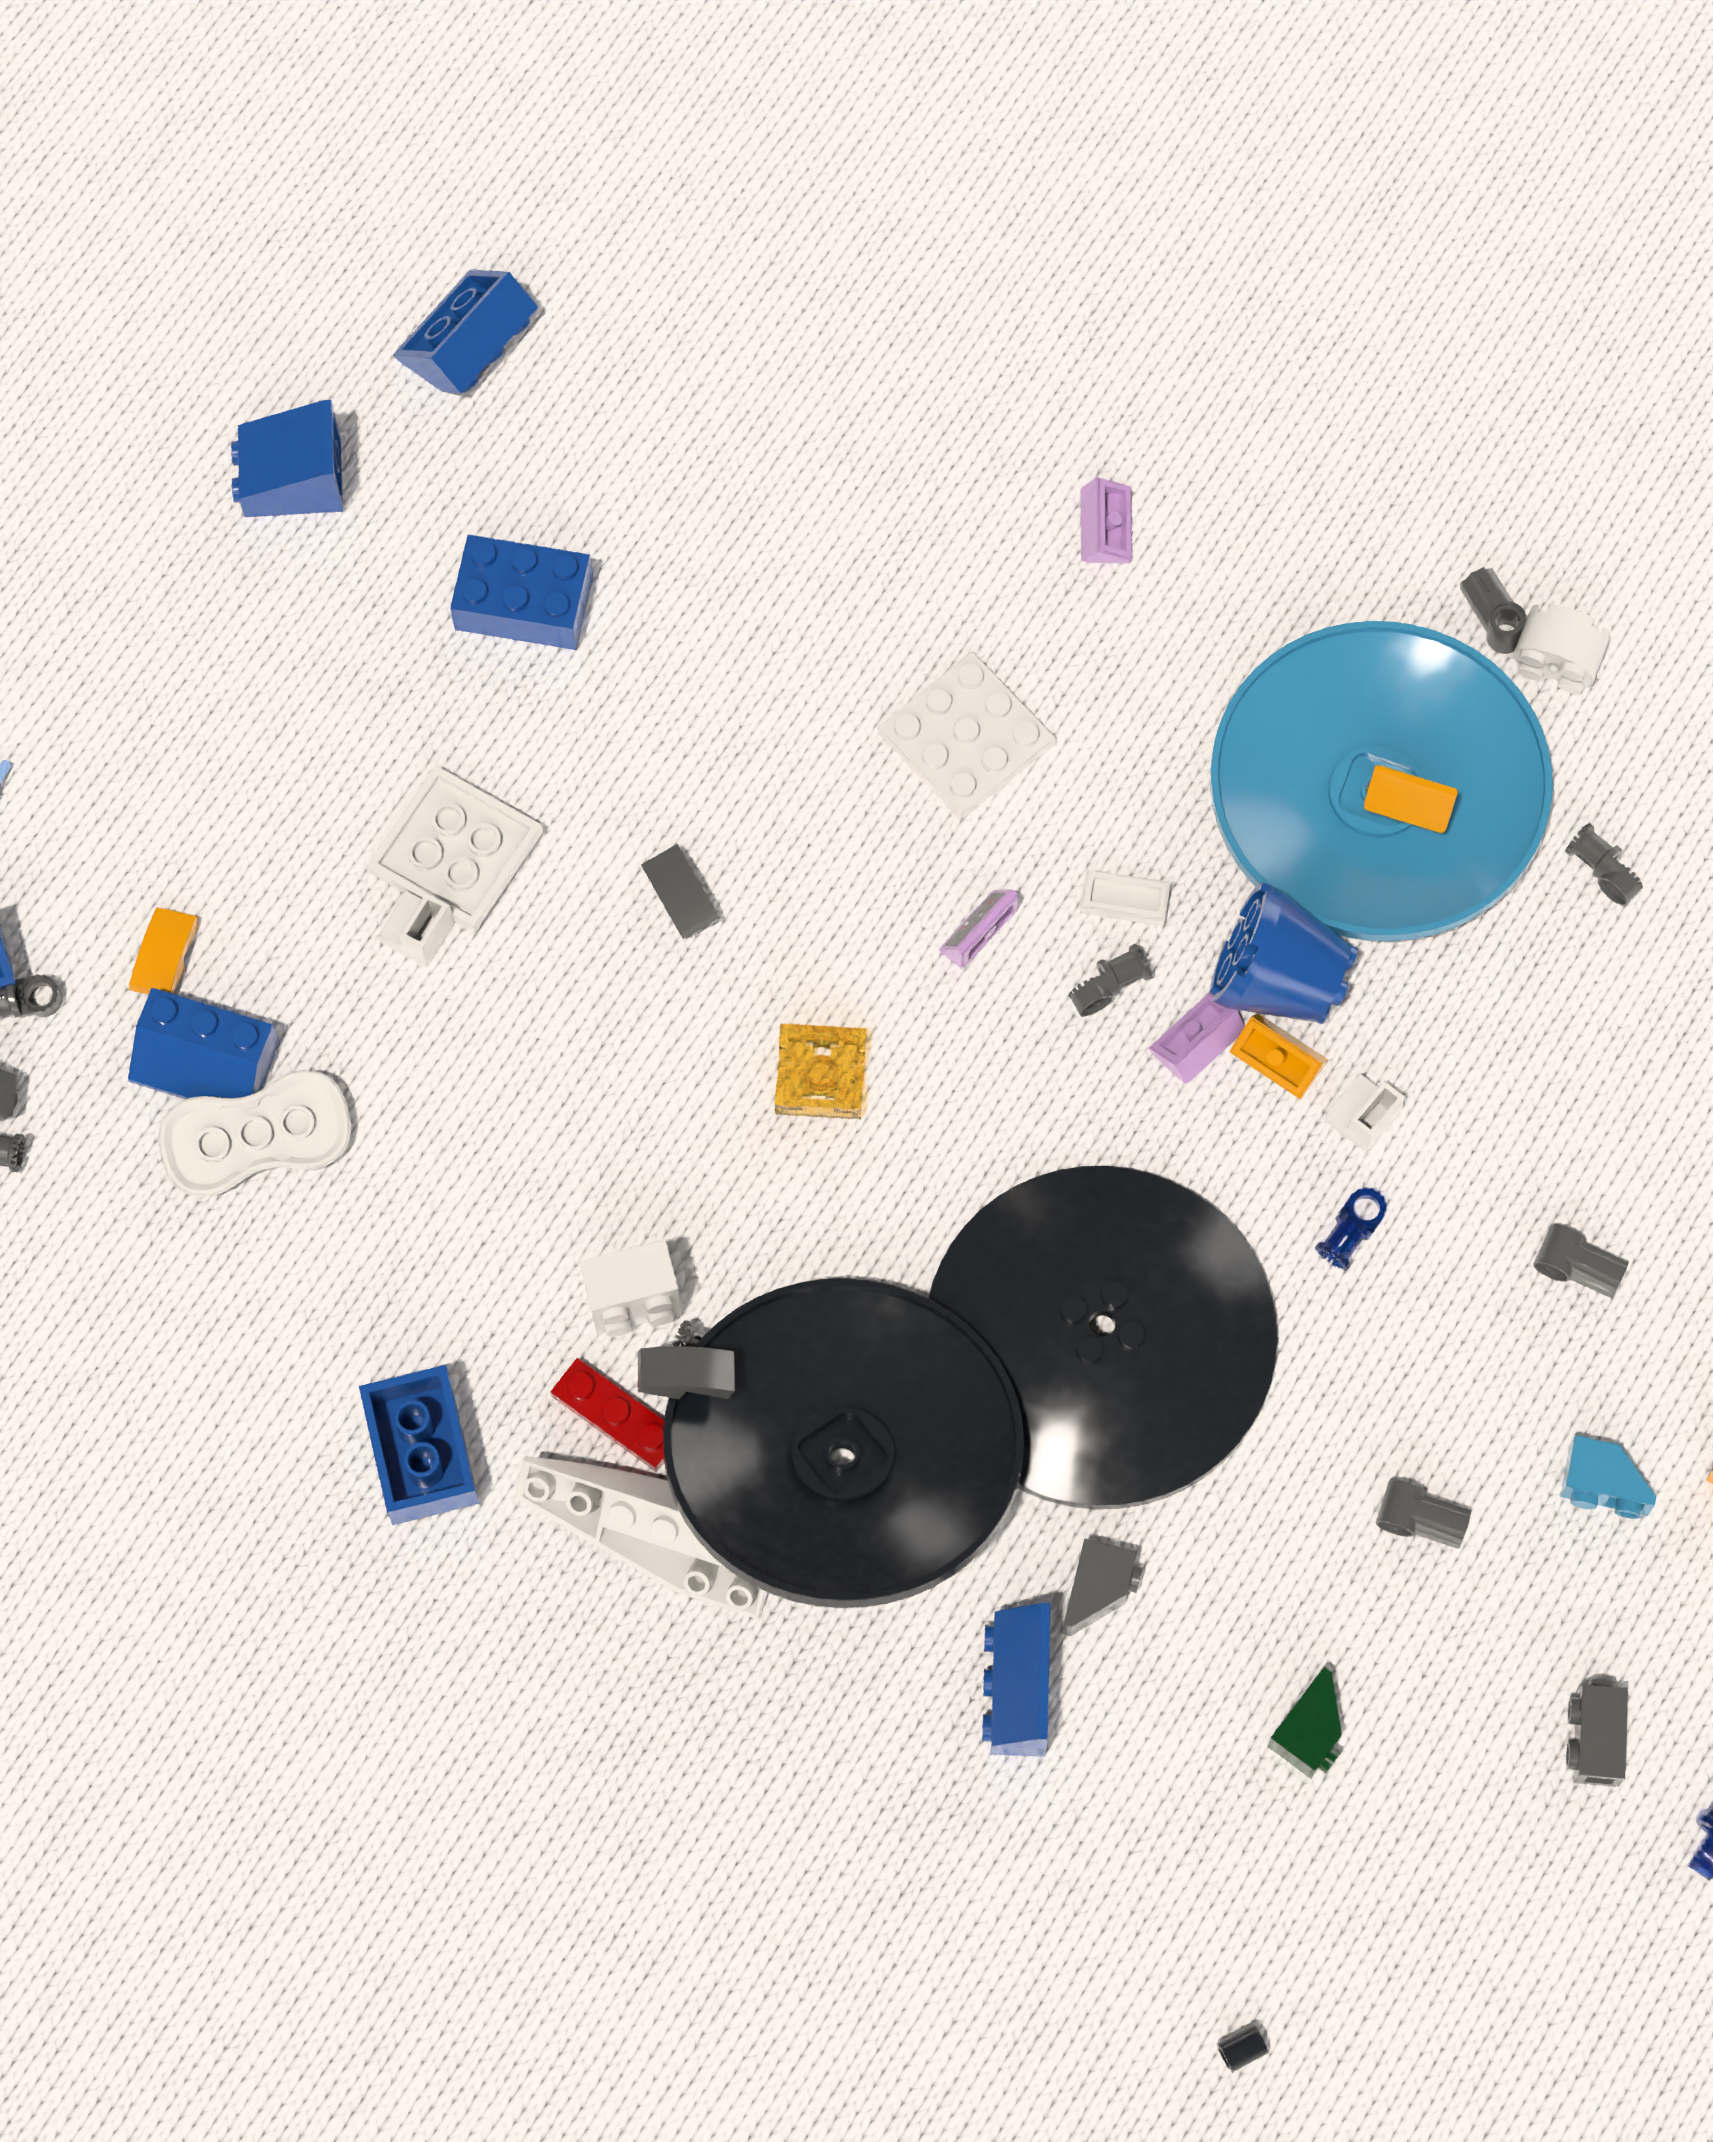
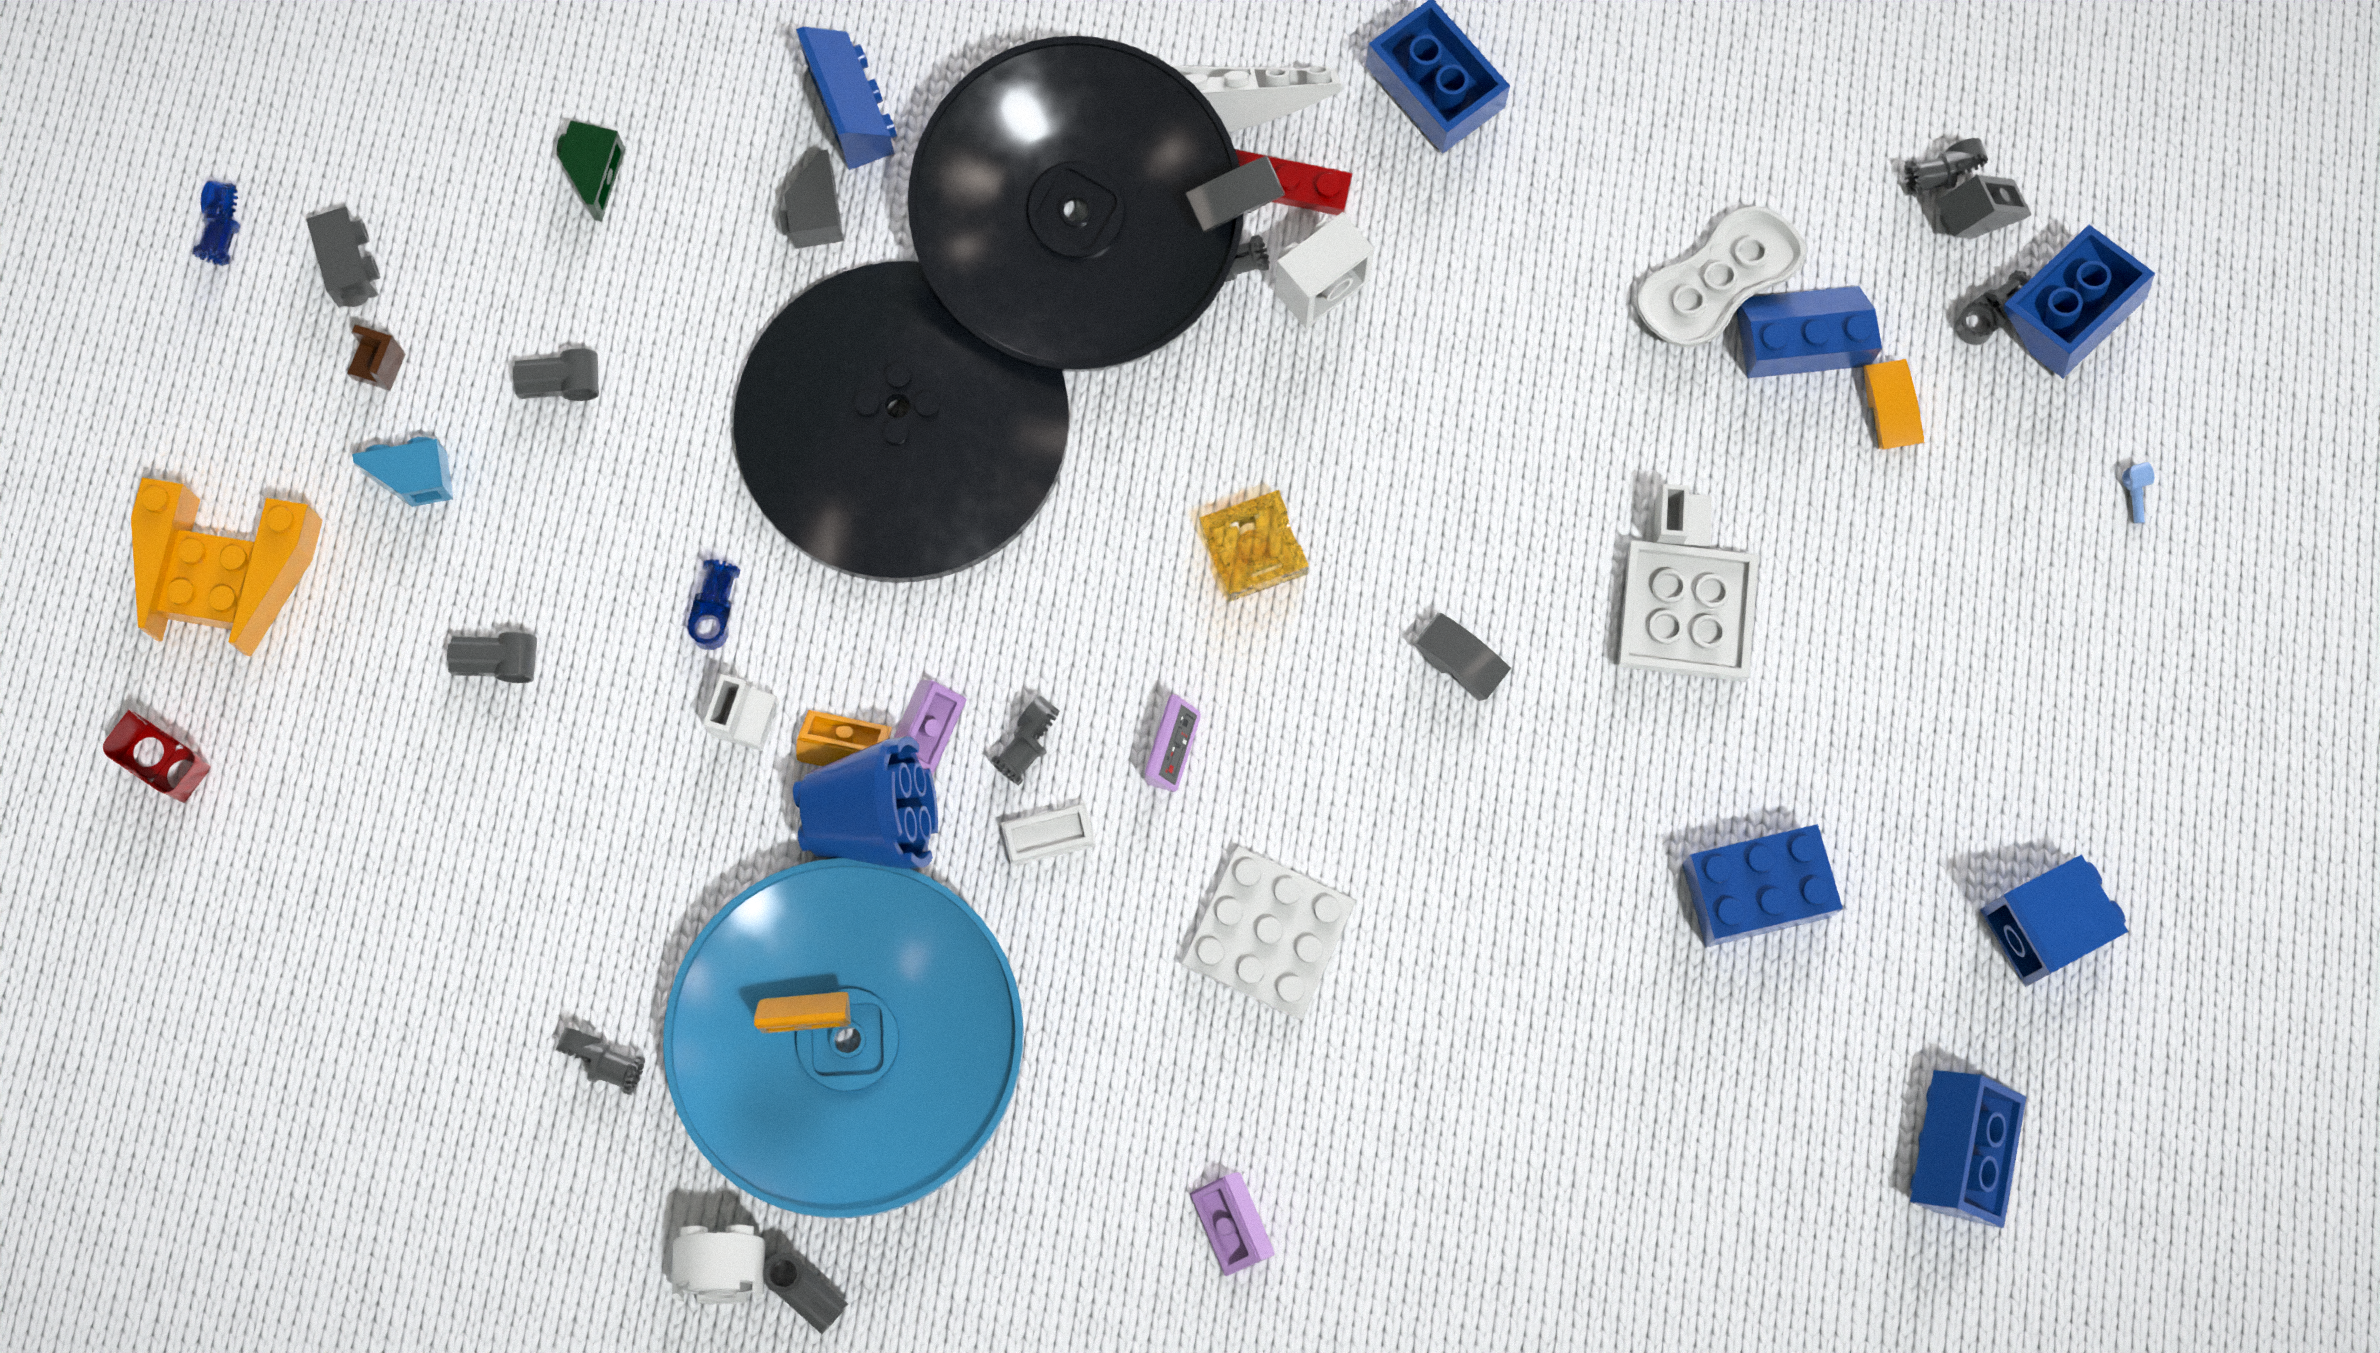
camera: 155 degrees right, 5 degrees up
none -> reddish brown panel [347,324,406,391]

